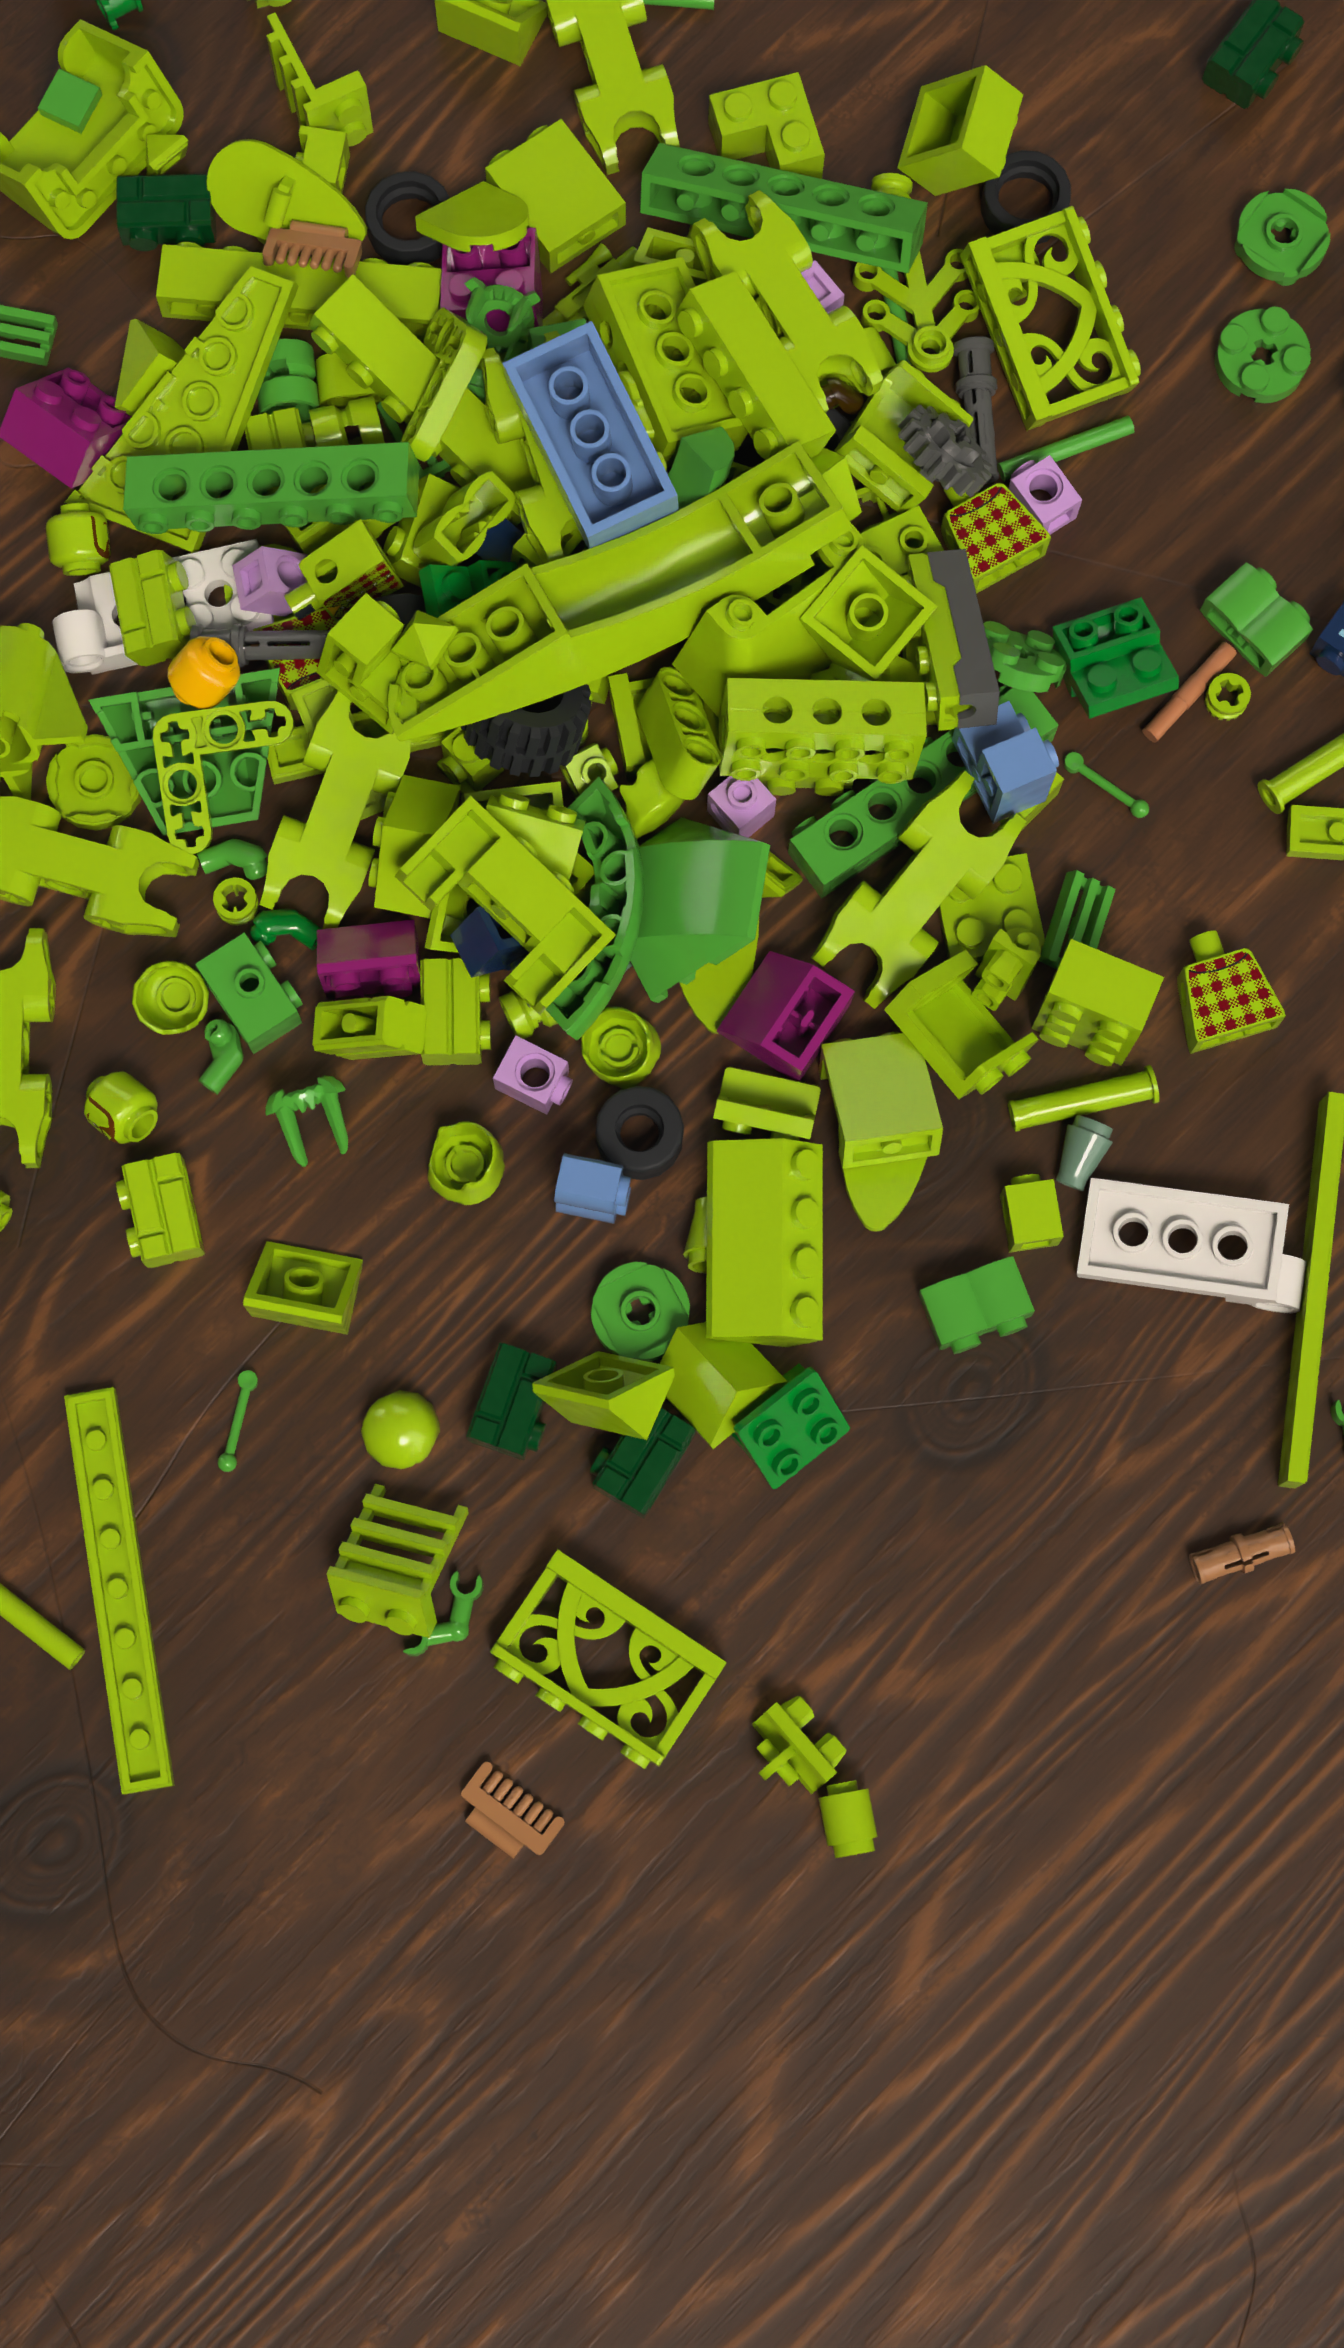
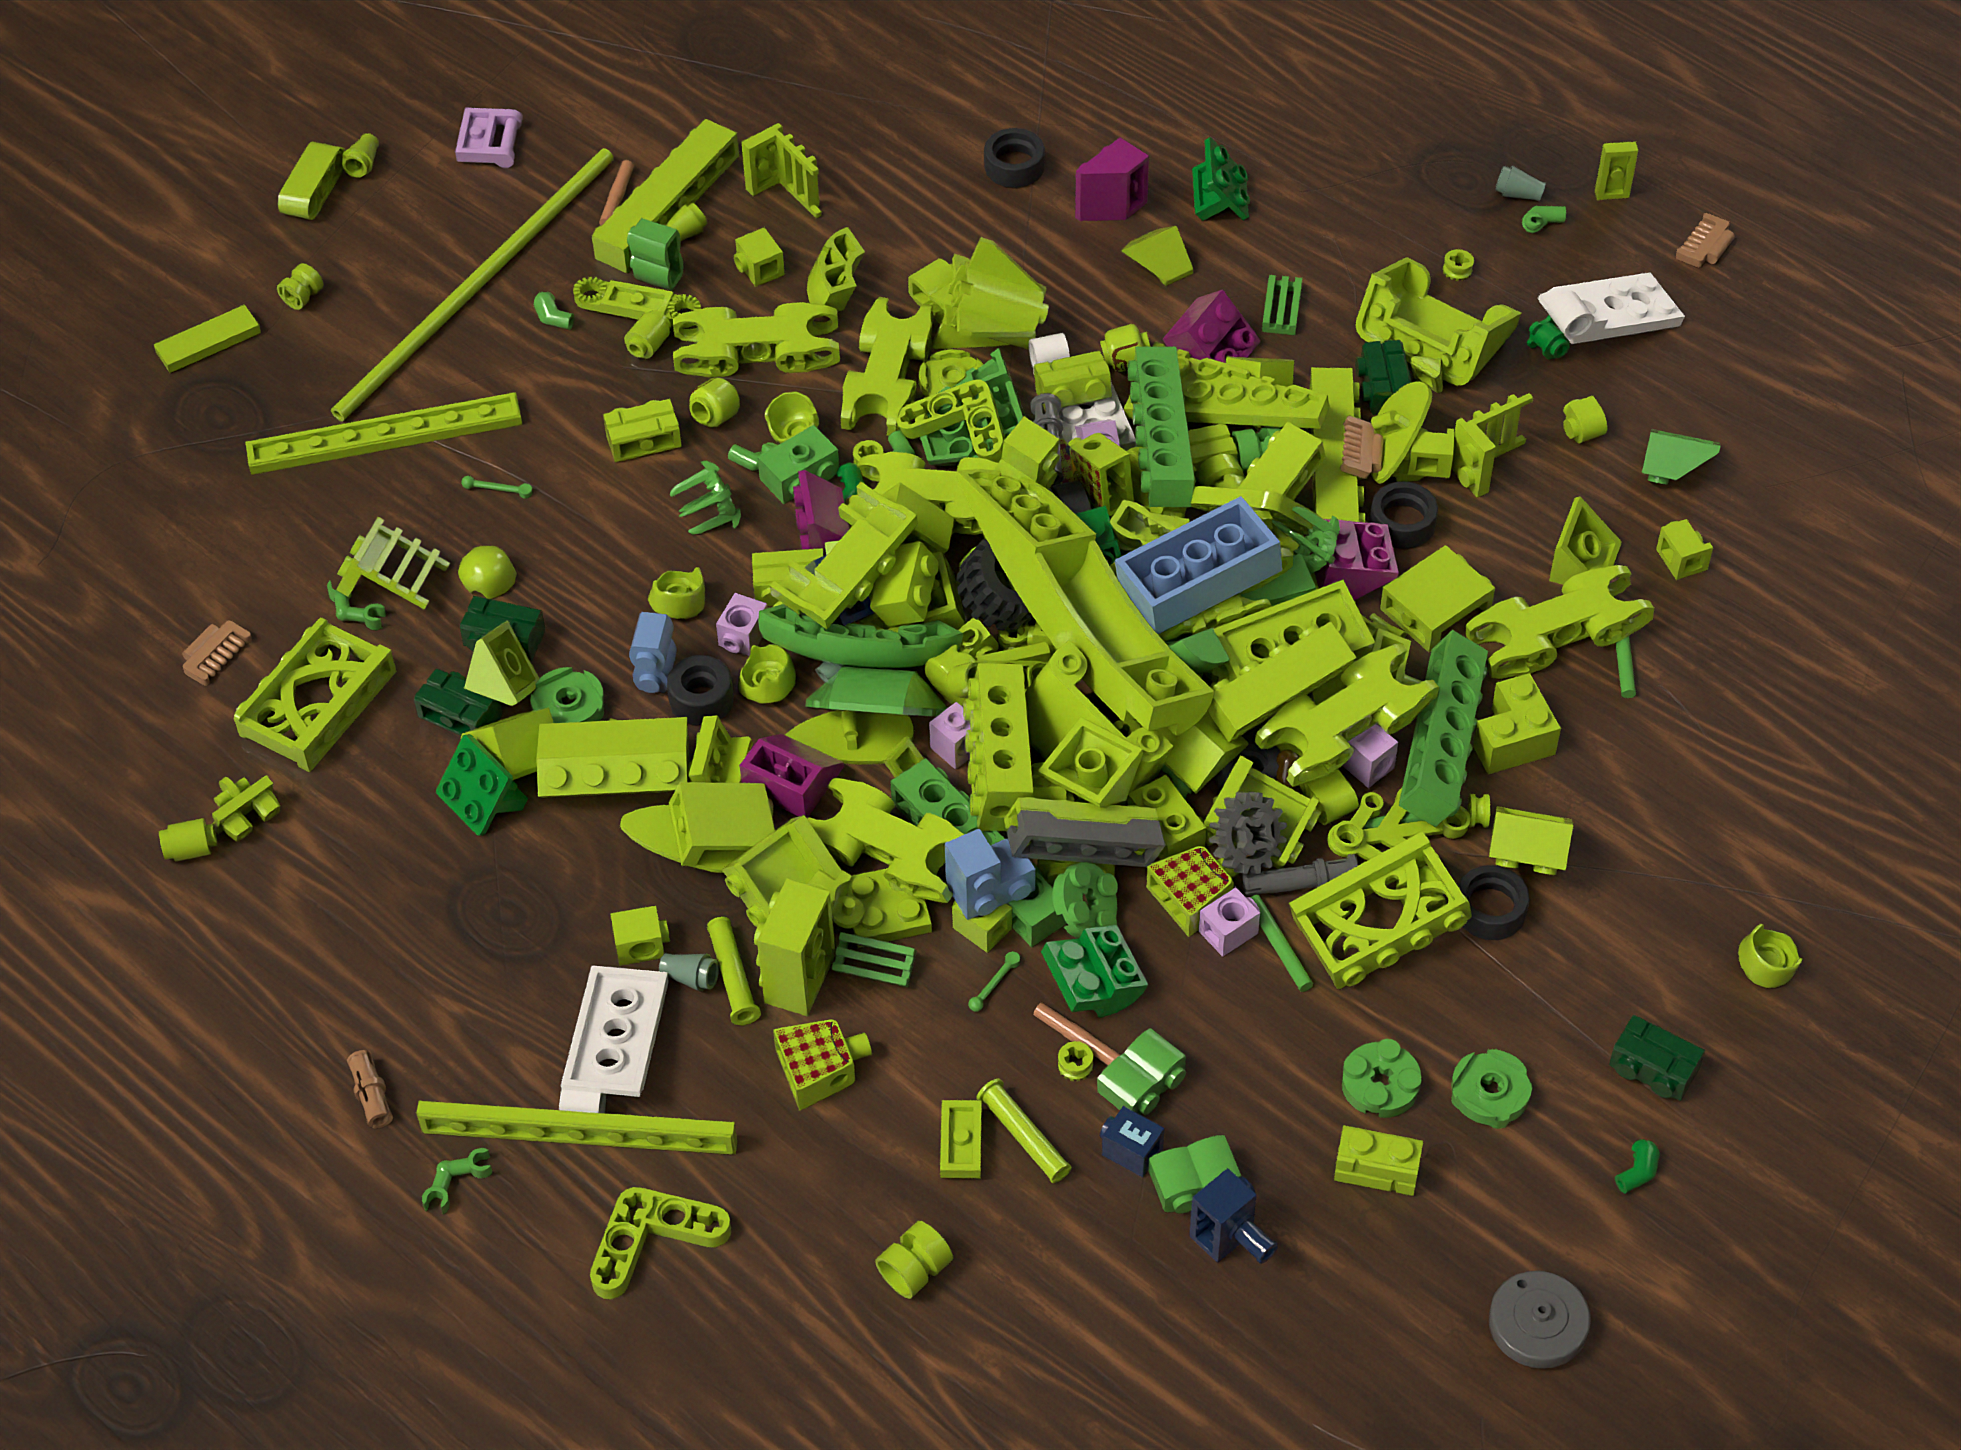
camera: 90 degrees right, 25 degrees down
bright green tile [38,69,103,134] -> none
yellow head [167,636,240,709] -> none
lime slope [243,1241,363,1335] -> none
lime brick [312,996,427,1060] -> none
lime slope [391,610,458,671] -> none
lime tile [415,181,529,252] -> none
bright green brick [918,1256,1035,1354] -> none

